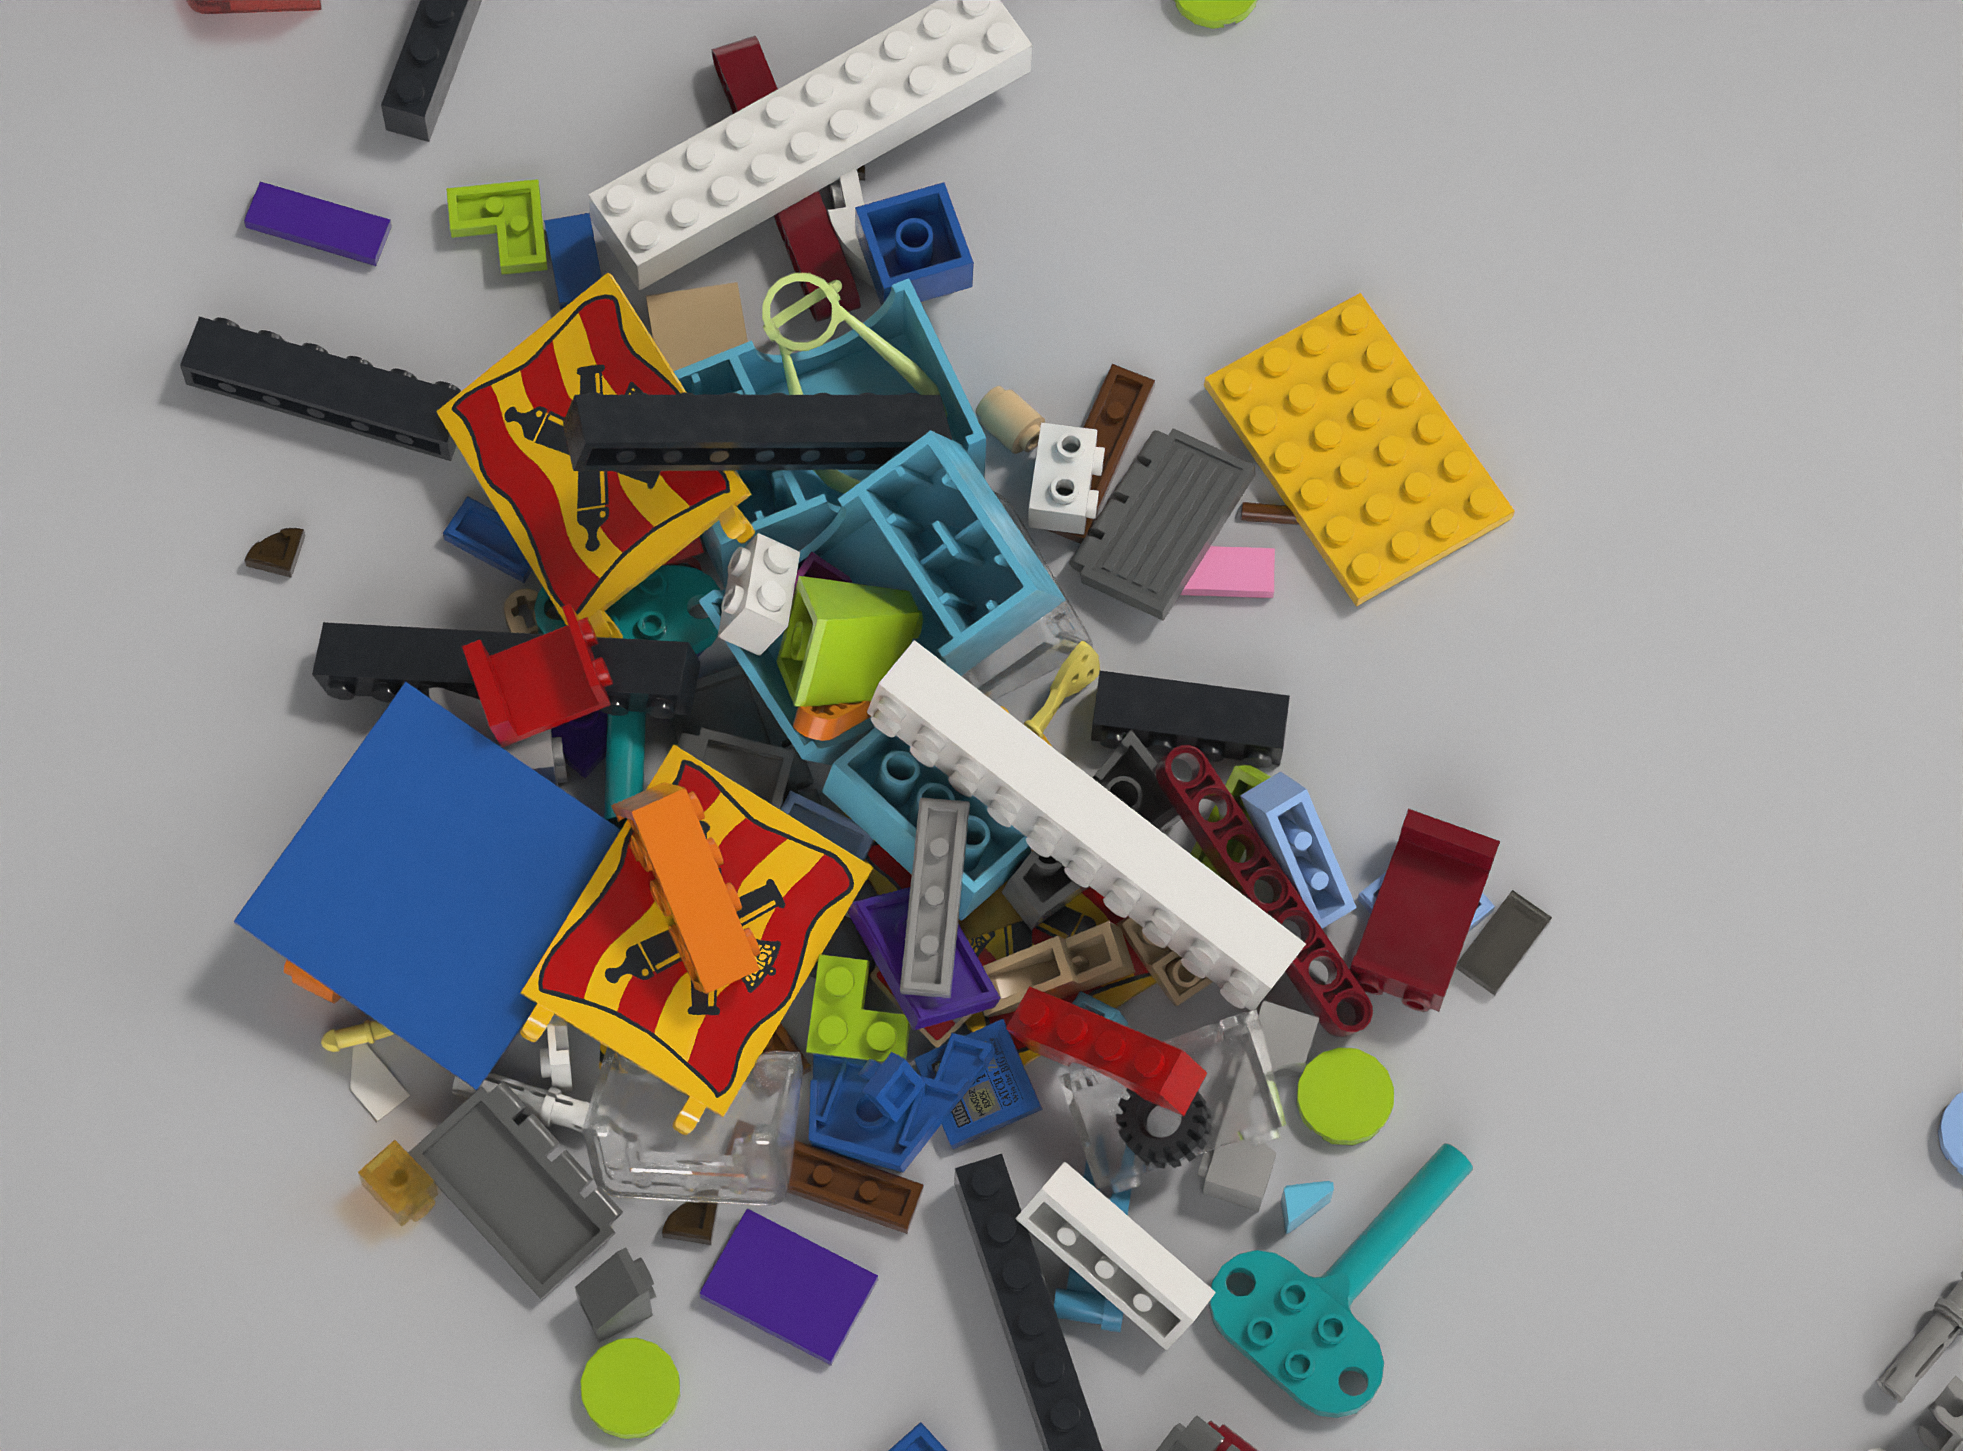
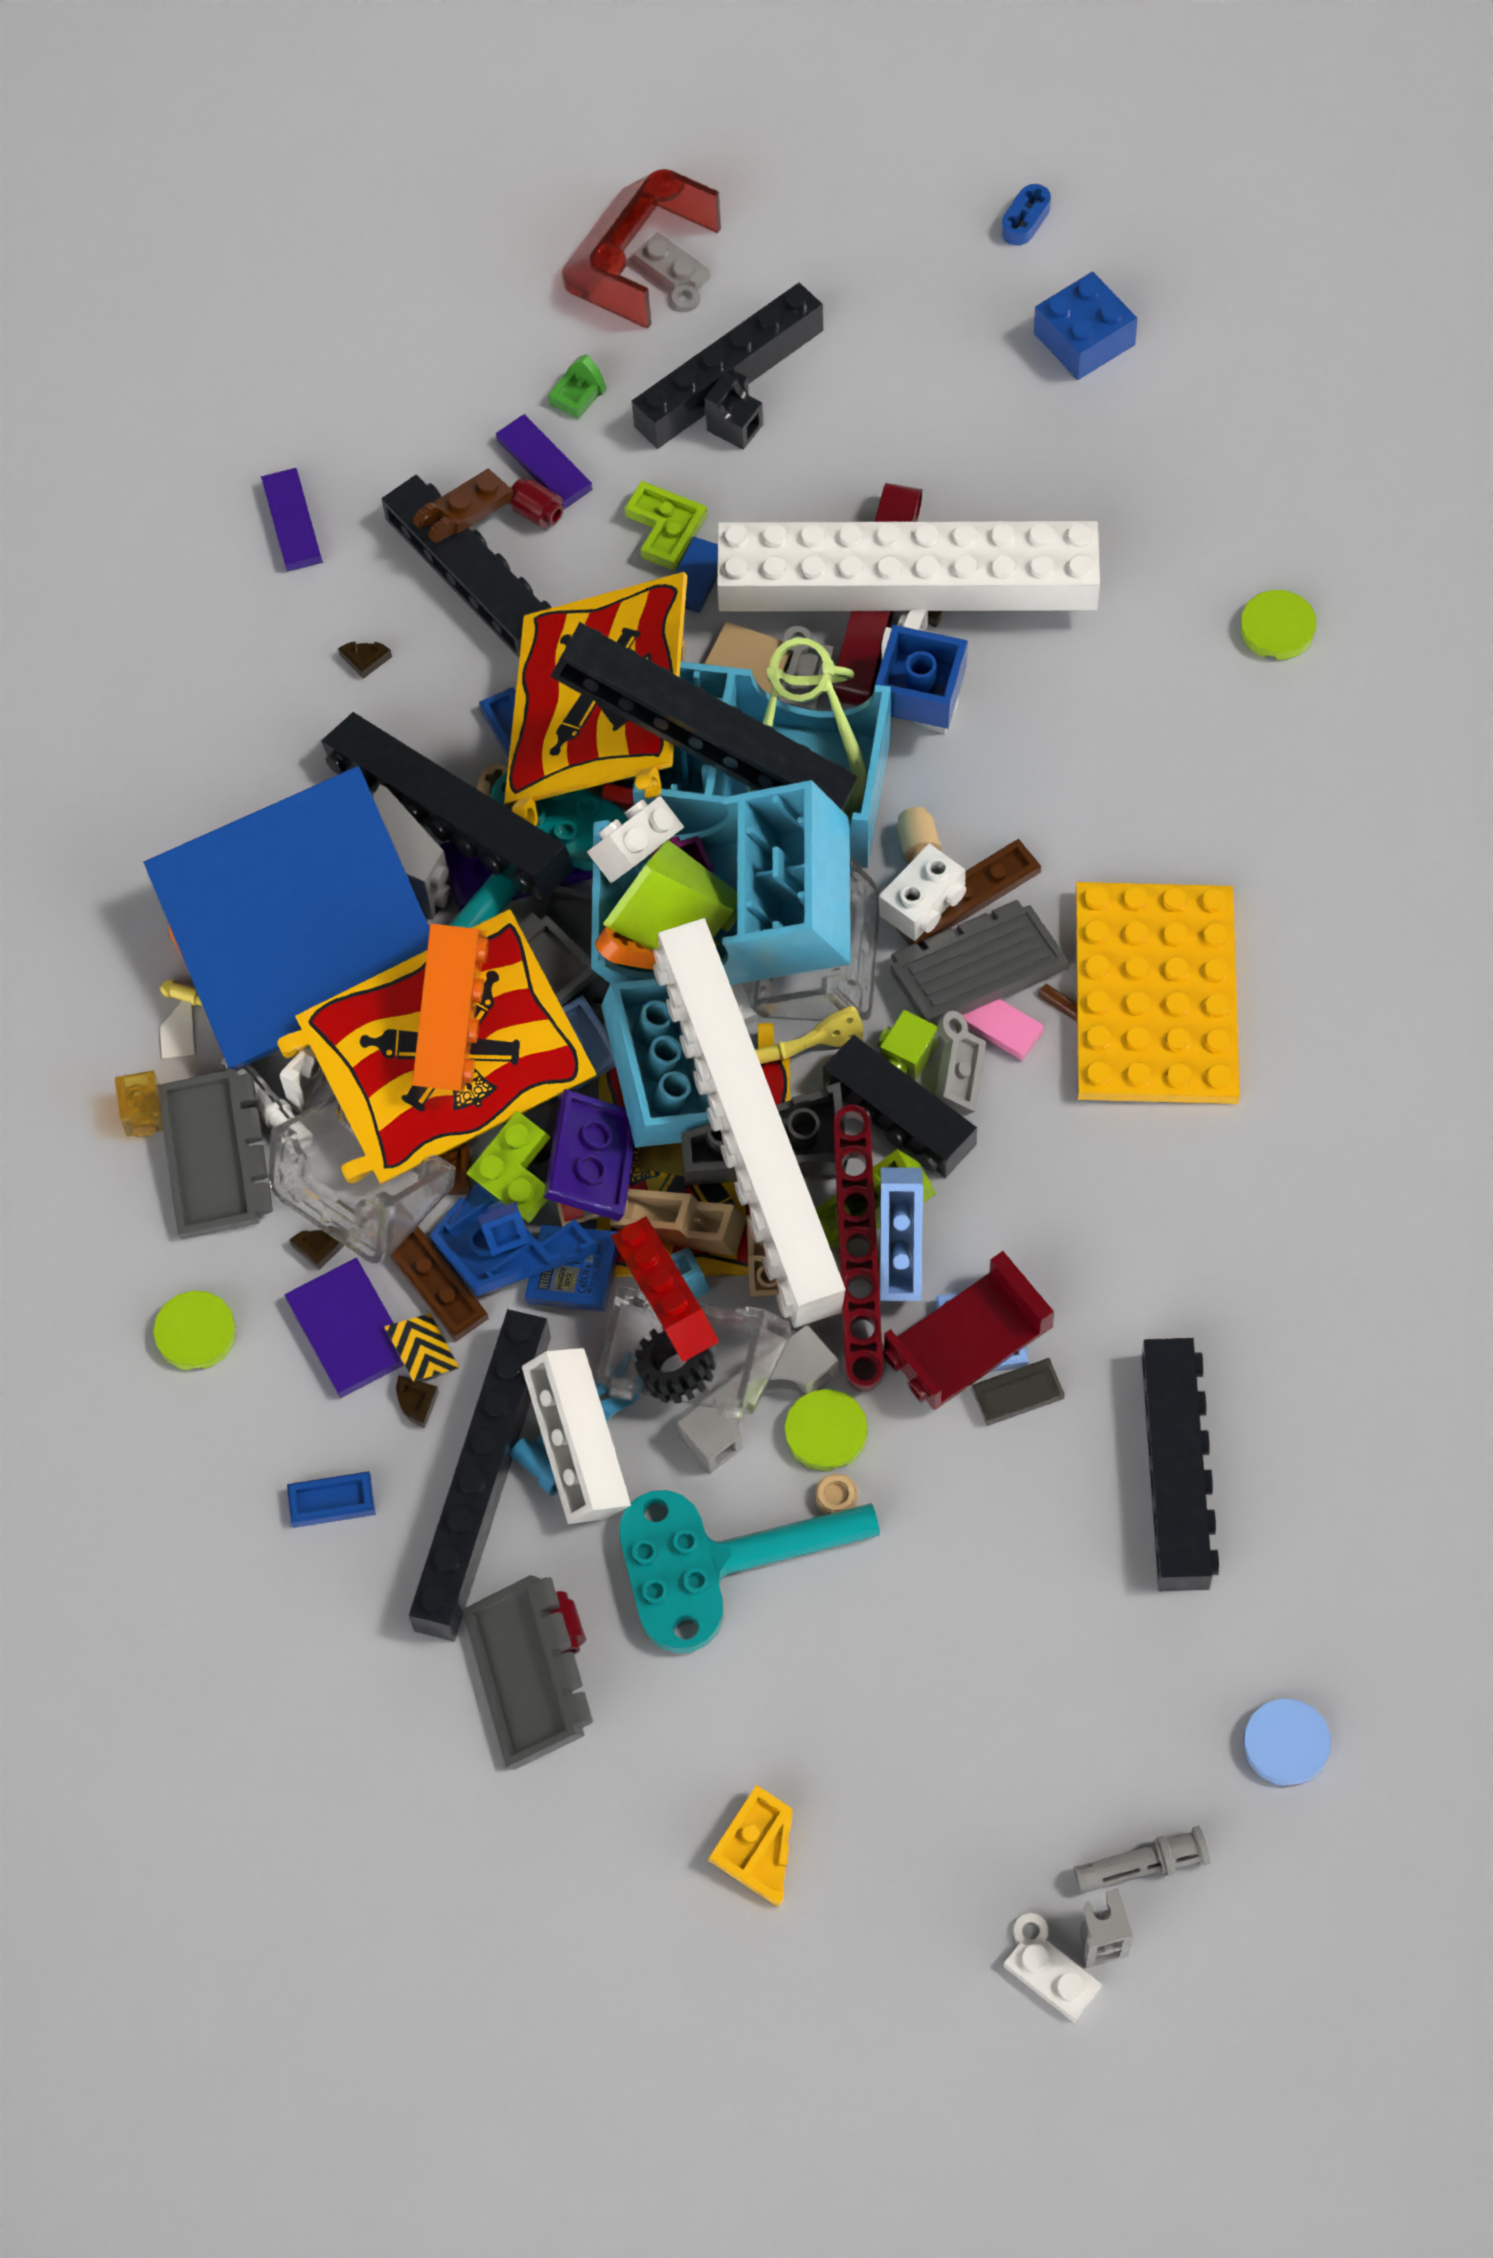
camera: 40 degrees right, 5 degrees down
red panel [462,603,613,748] -> none
dark grey slope [575,1247,656,1342] -> none
light grey tile [900,798,970,998] -> none
medium azure slope [1281,1181,1334,1234] -> none
none -> dark purple tile [261,468,323,572]
none -> sticker [384,1314,459,1382]
none -> dark brown tile [396,1375,439,1428]
none -> reddish brown hinge [412,468,513,543]
none -> dark red brick [508,478,564,529]
none -> bright green tile [548,354,607,419]
none -> black brick [704,371,763,450]
none -> light grey hinge [778,626,834,711]
none -> tan tile [816,1473,858,1515]
none -> lime brick [877,1010,939,1081]
none -> light grey hinge [935,1011,986,1116]
none -> black brick [1141,1338,1219,1591]

